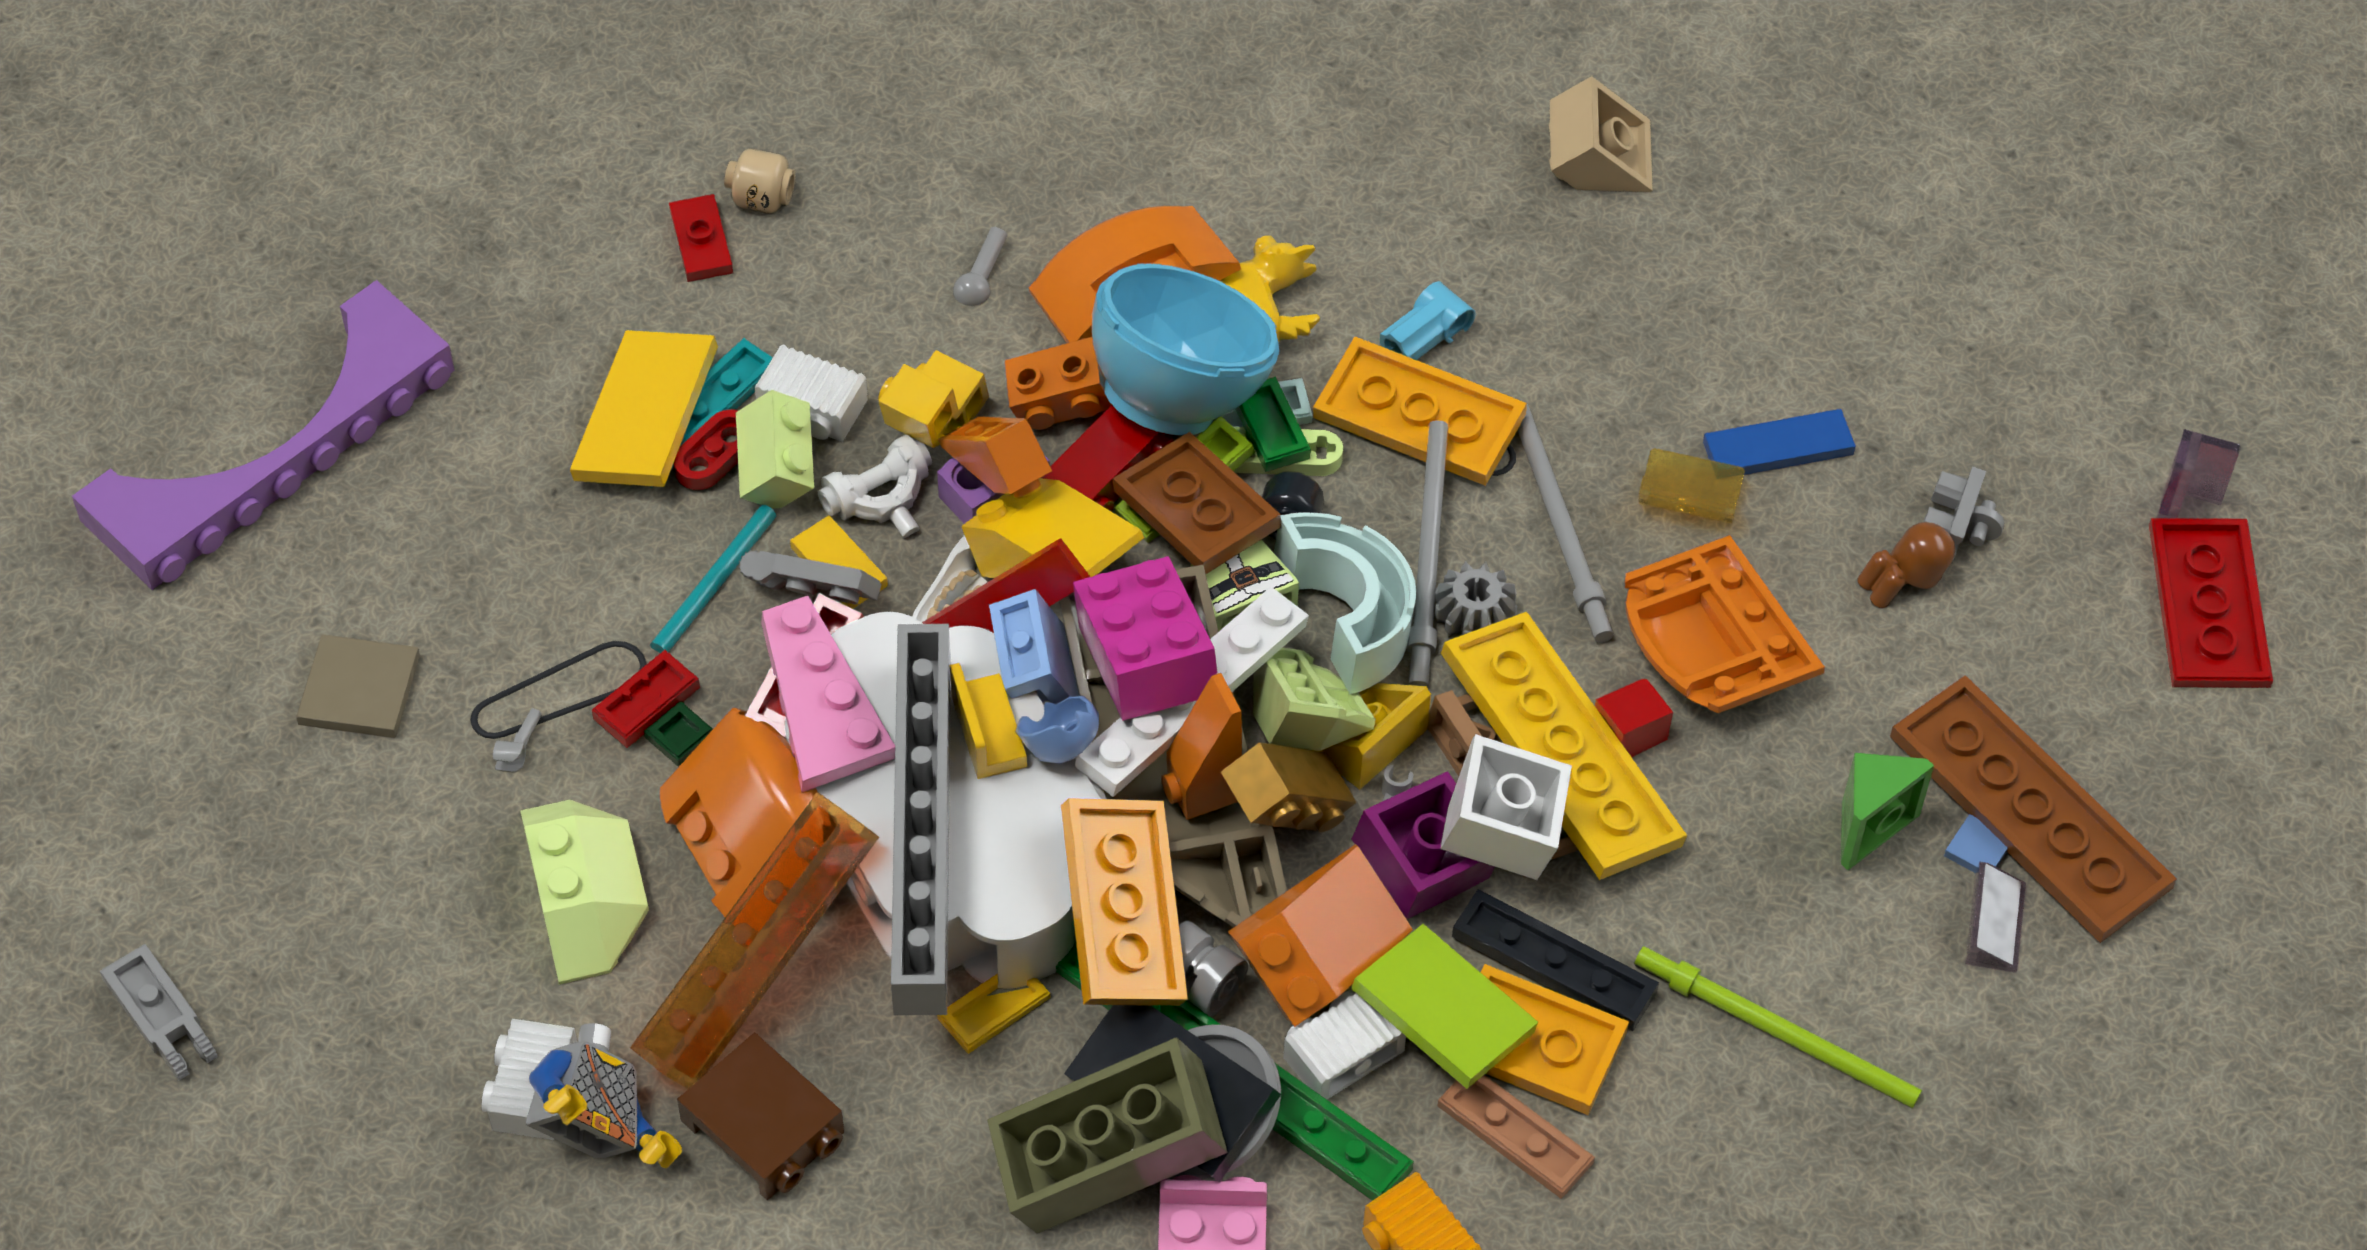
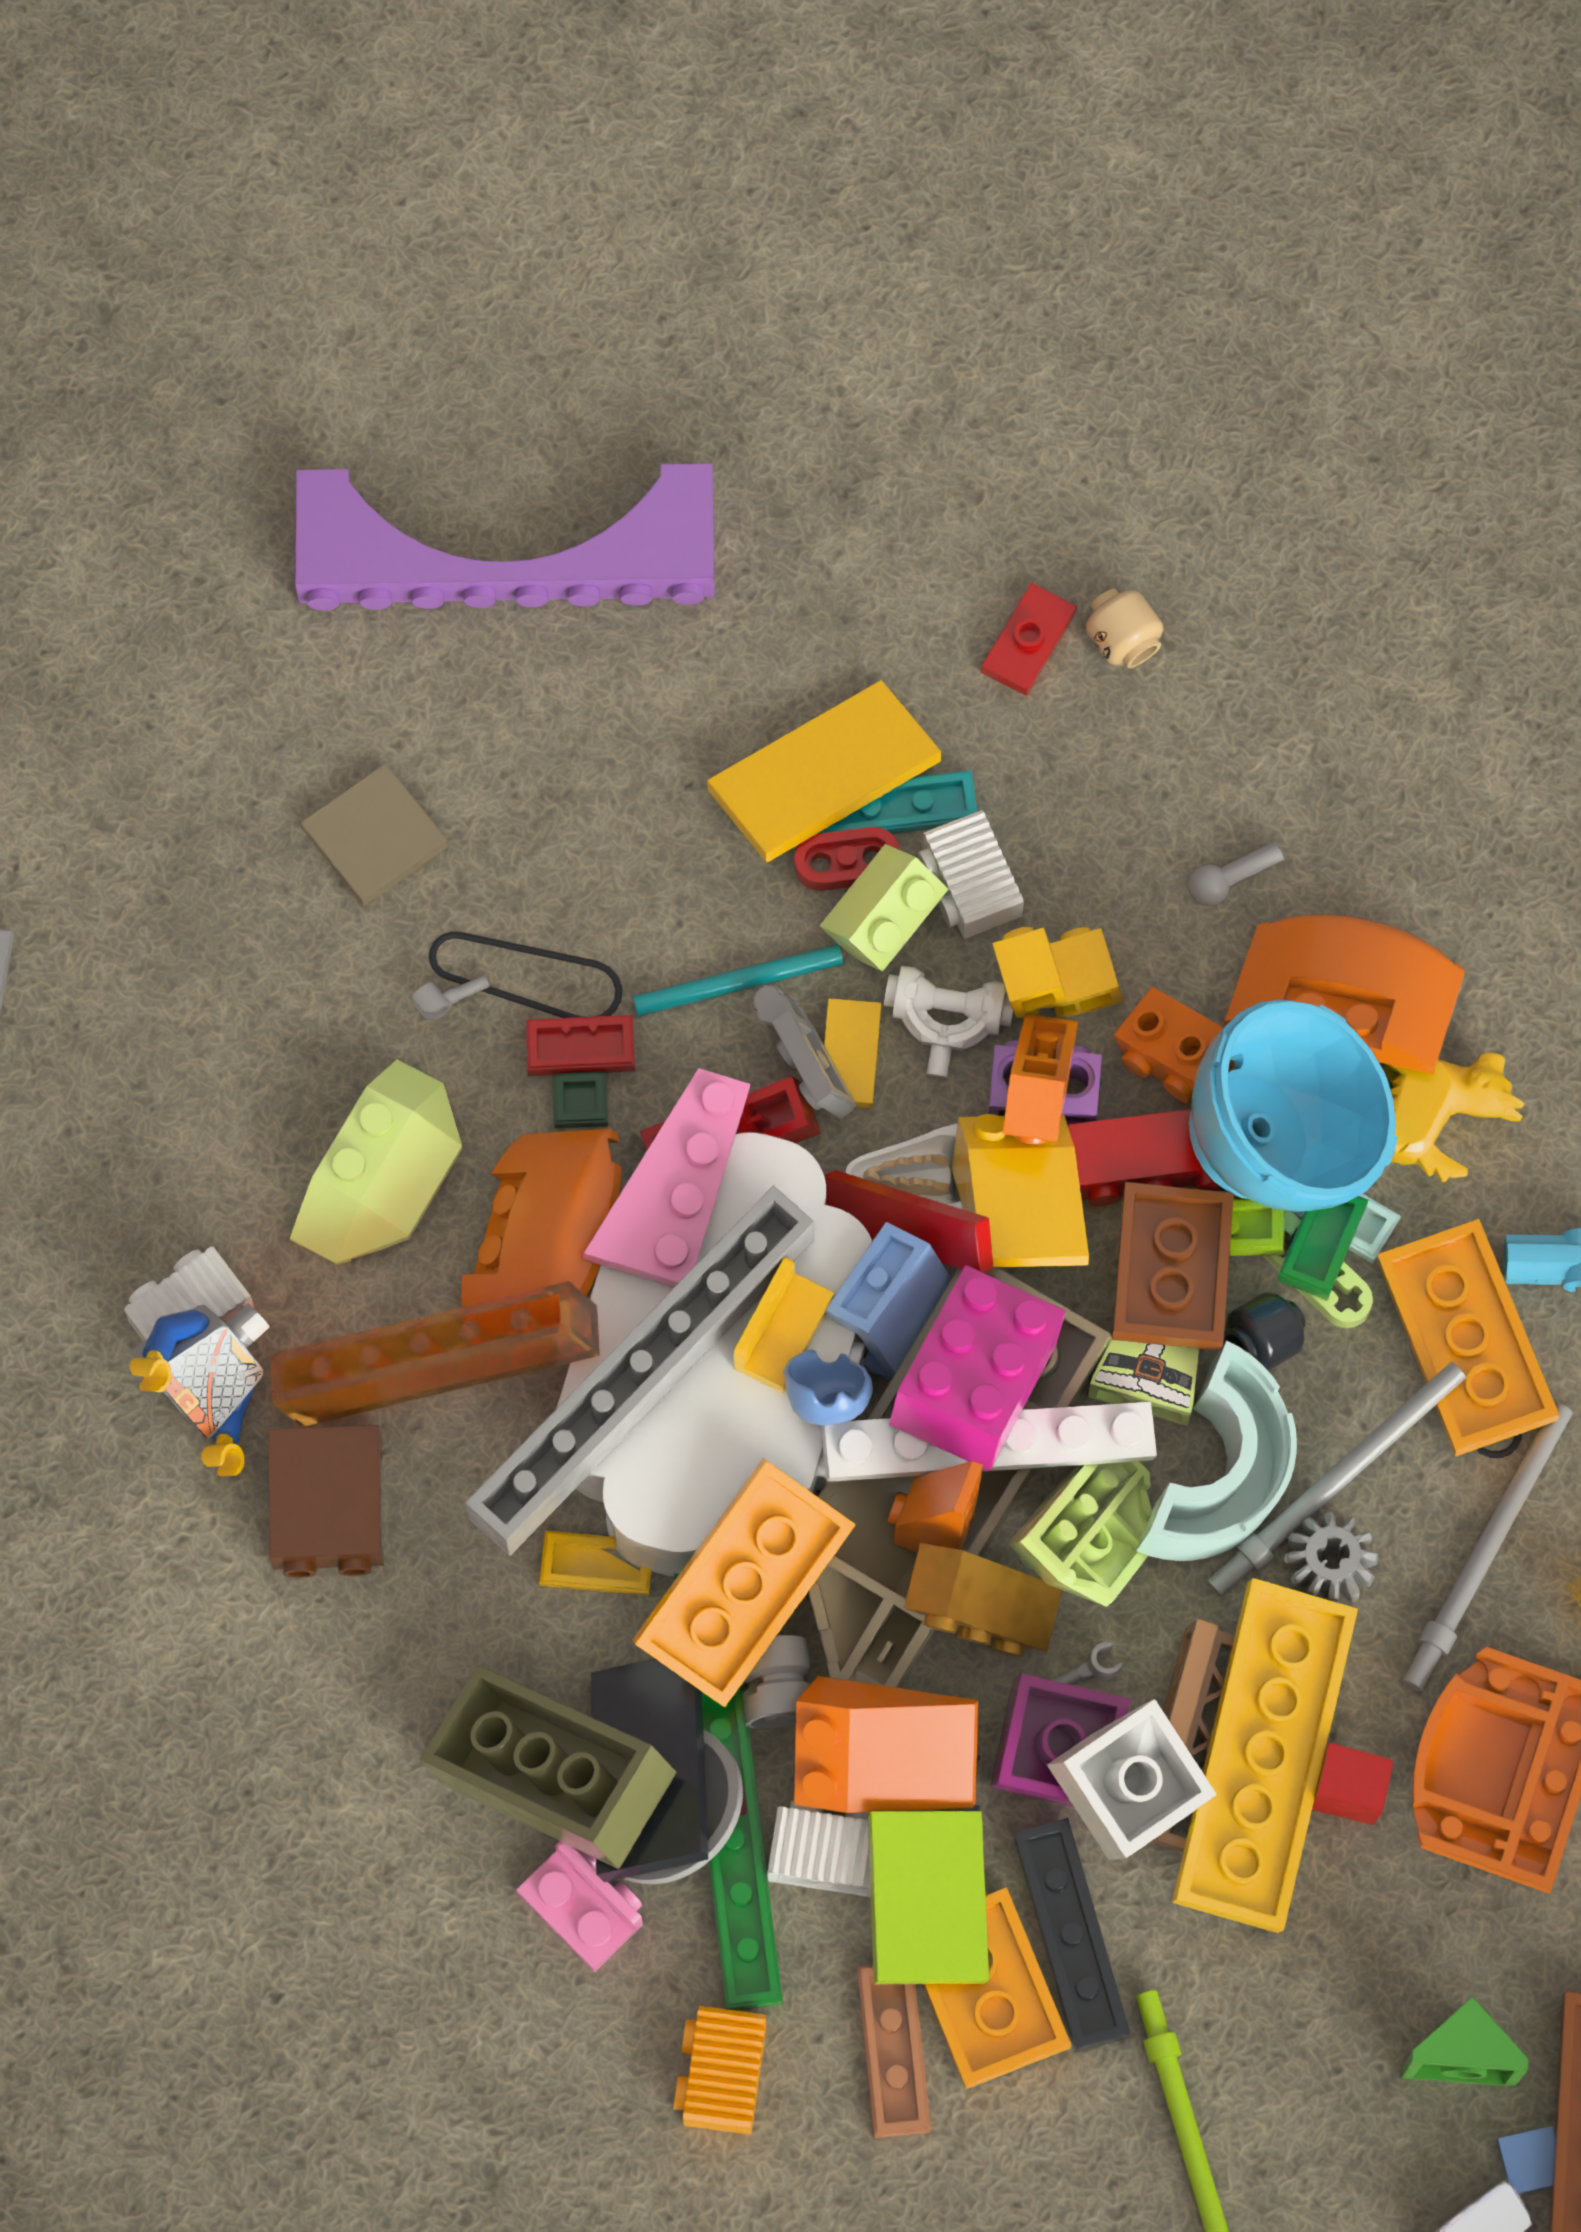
camera: 45 degrees right, 15 degrees up
yellow slope [1312,683,1431,790] -> none

